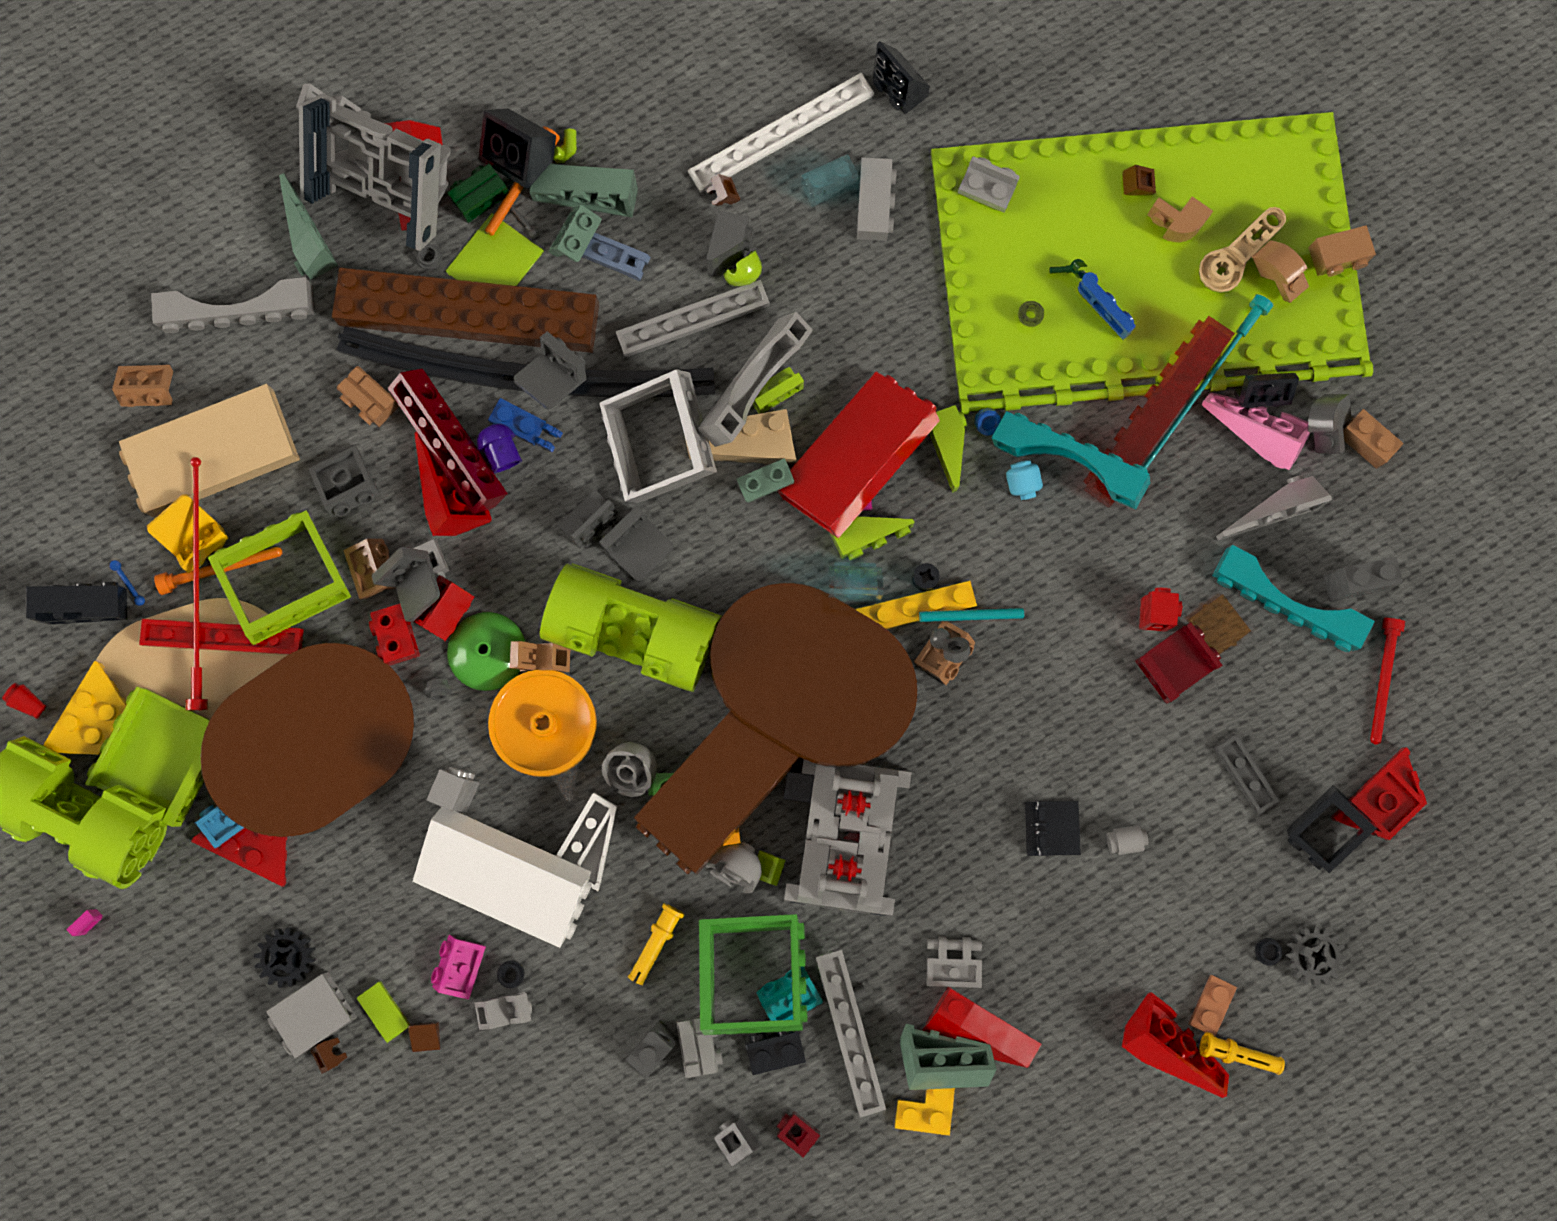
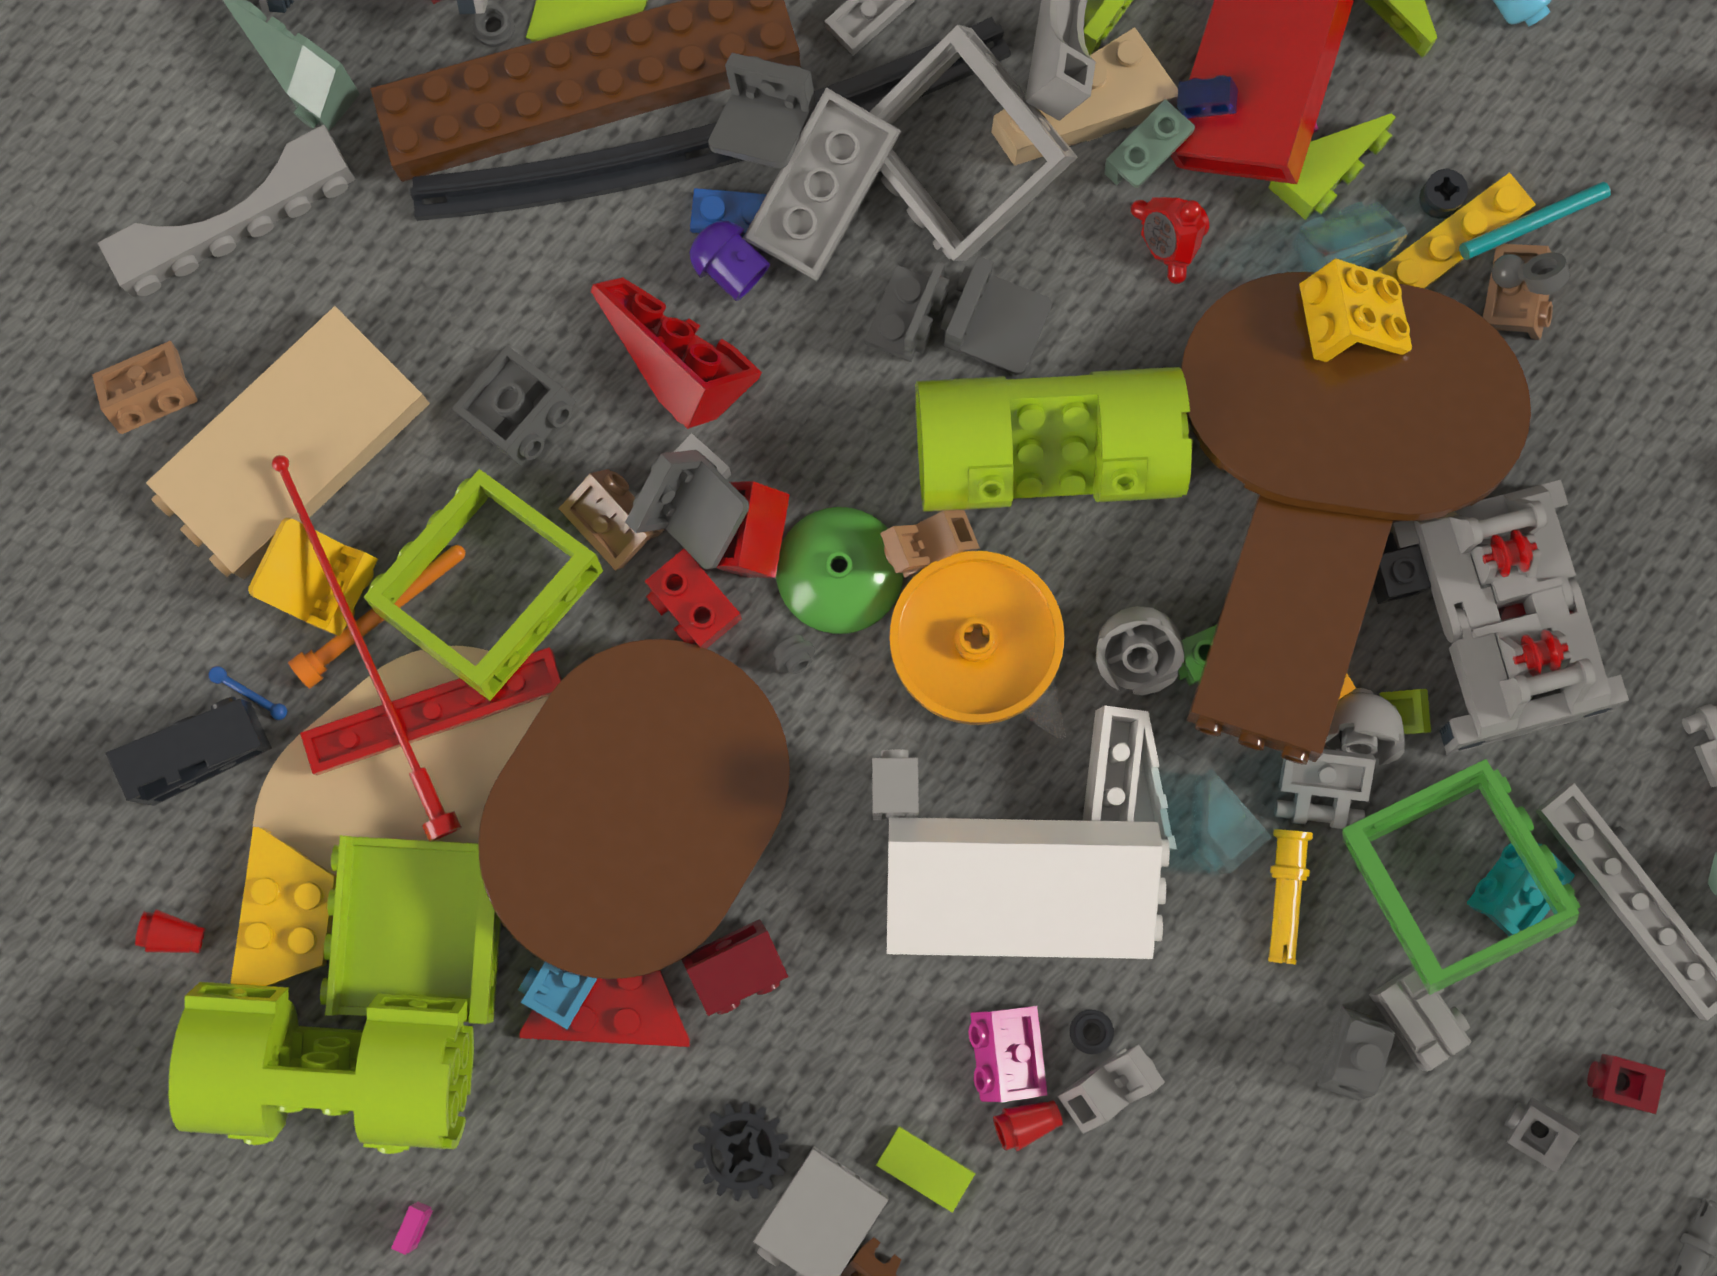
camera: 20 degrees left, 0 degrees up
medium nougat brick [337,366,399,427] -> none
dark red brick [387,368,508,514] -> none
reddish brown slope [408,1022,440,1052] -> none
black bracket [745,1031,806,1075] -> none
none -> dark red brick [681,919,788,1016]
none -> light grey tile [743,88,901,281]
none -> red cone [993,1100,1063,1151]
none -> red rock [1131,197,1209,284]
none -> clear blue piece [1177,75,1238,118]
none -> clear light blue slope [1190,769,1272,875]
none -> light grey plate [1274,749,1376,829]
none -> yellow bracket [1299,258,1412,362]

